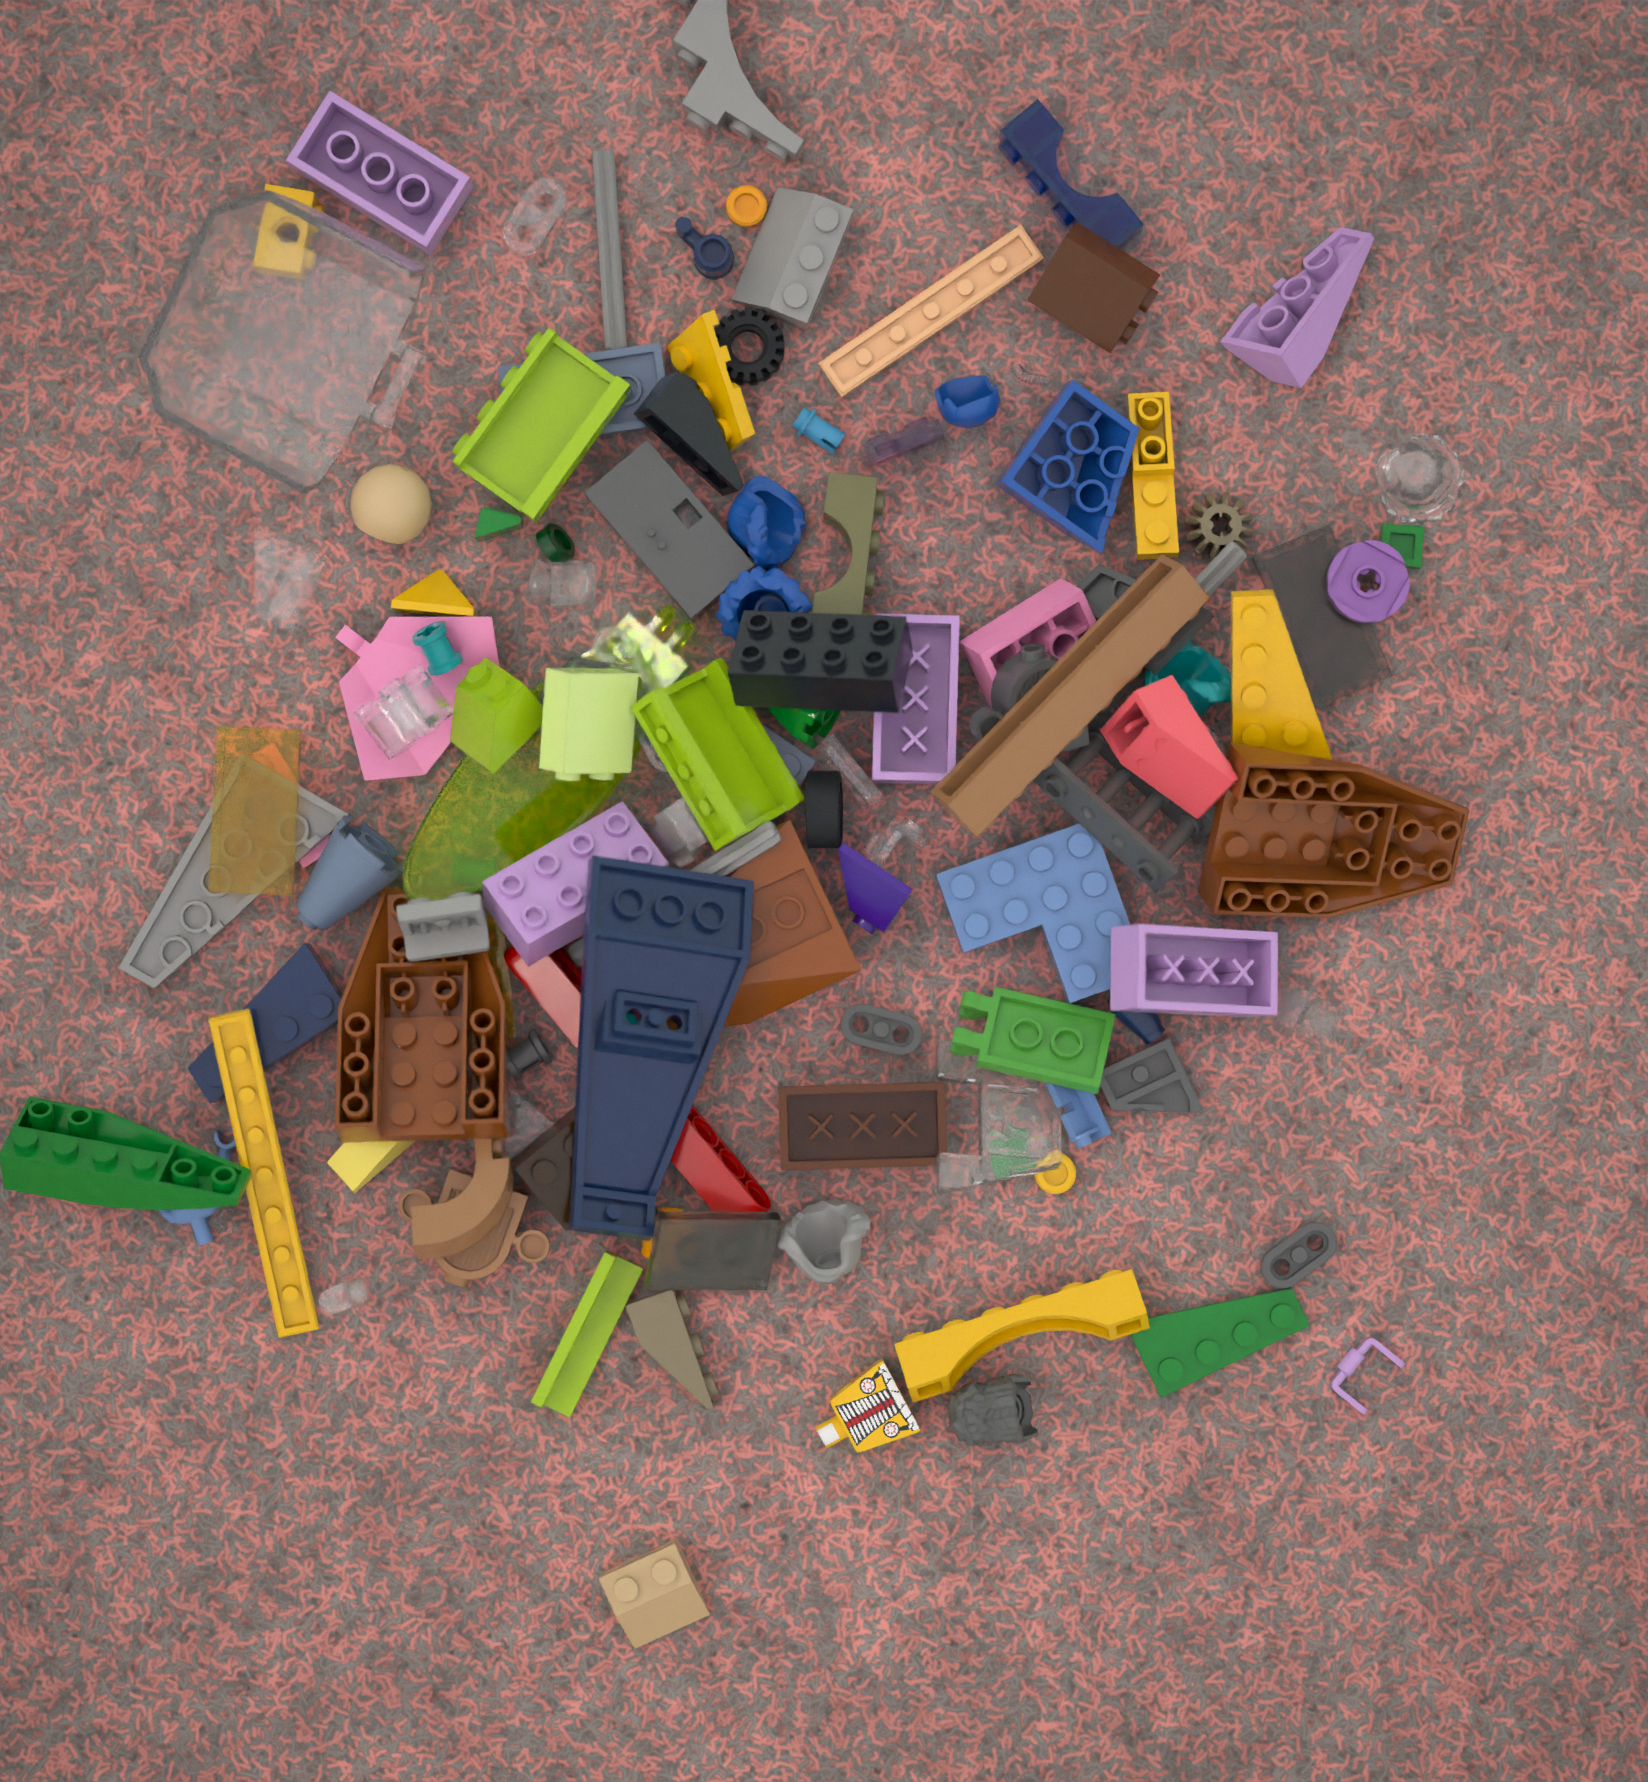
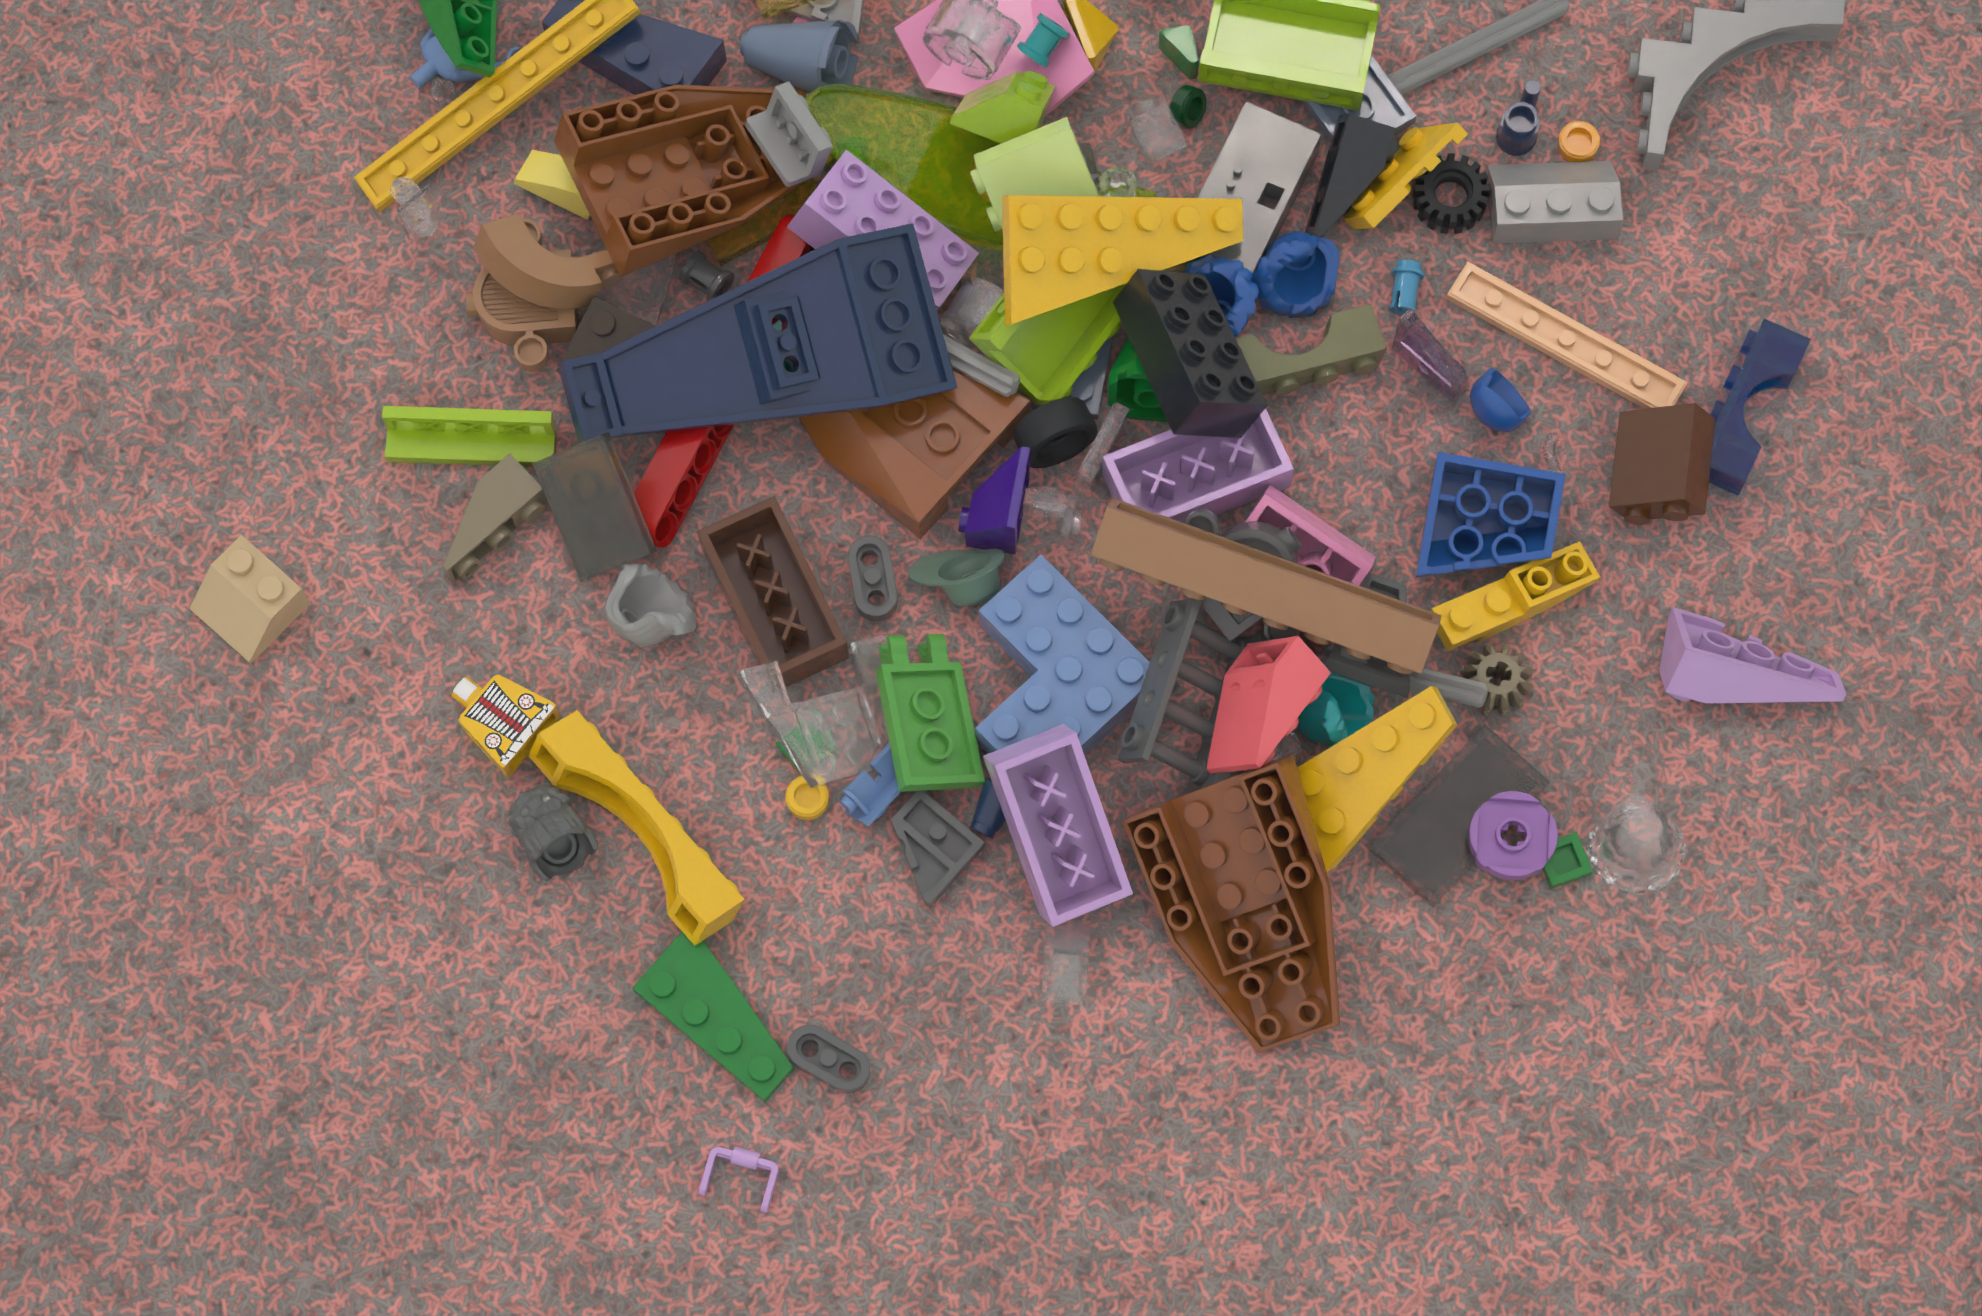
camera: 70 degrees right, 15 degrees down
none -> sand green piece [908,548,1005,606]
none -> yellow wing [1002,195,1243,326]

